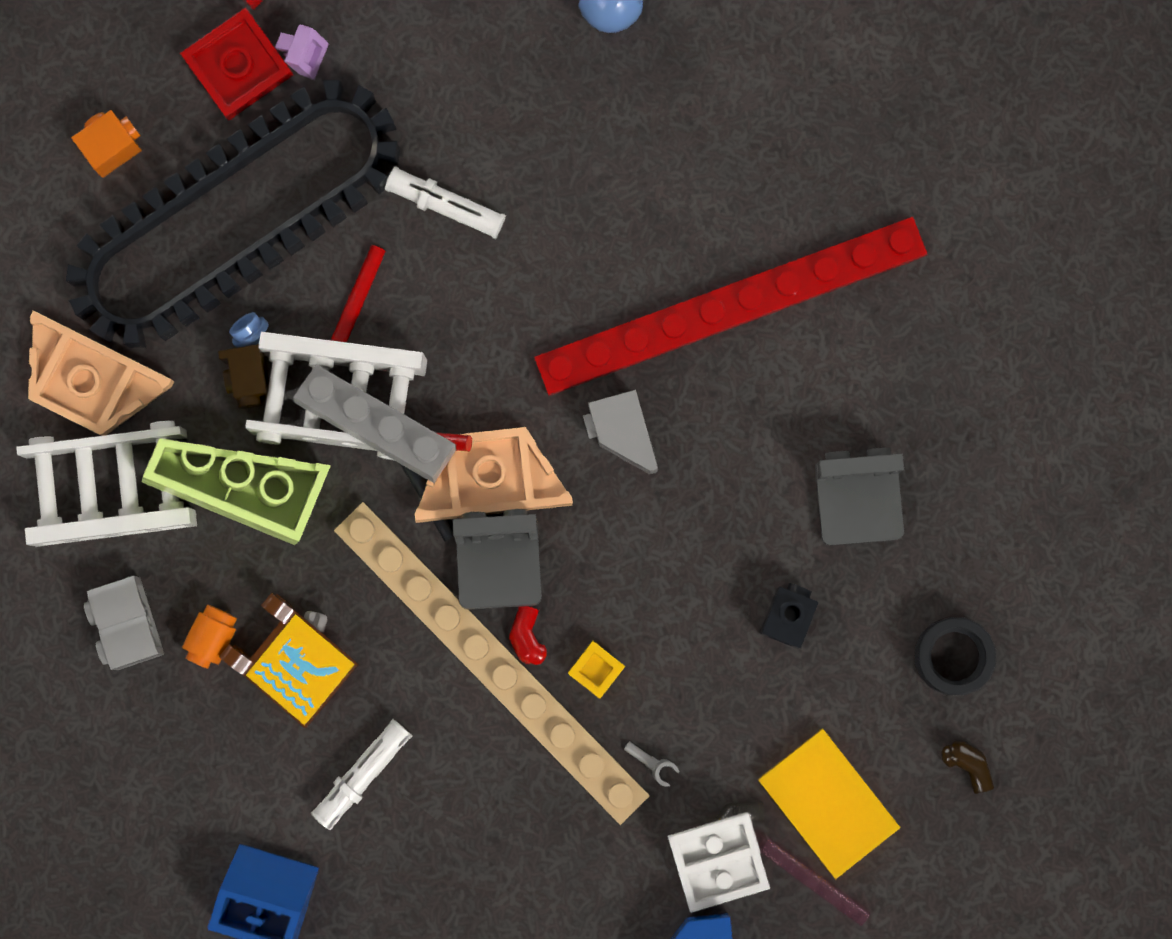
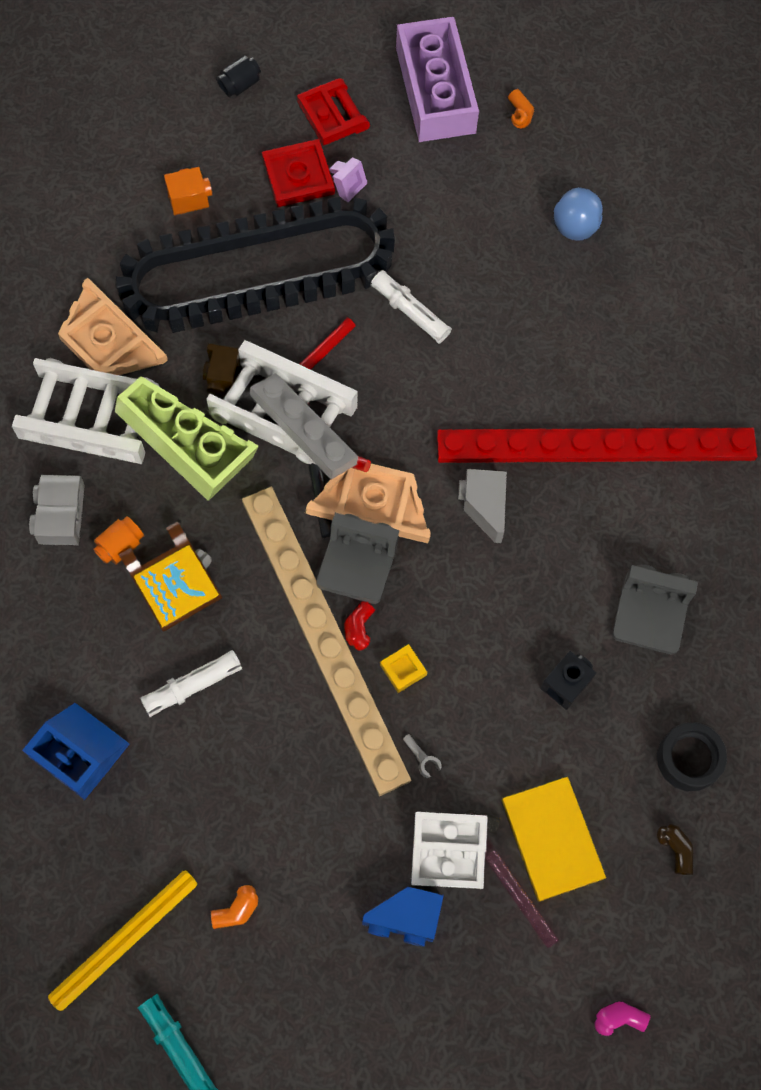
camera: 10 degrees right, 15 degrees down
medium blue plate [229,312,269,348] -> none

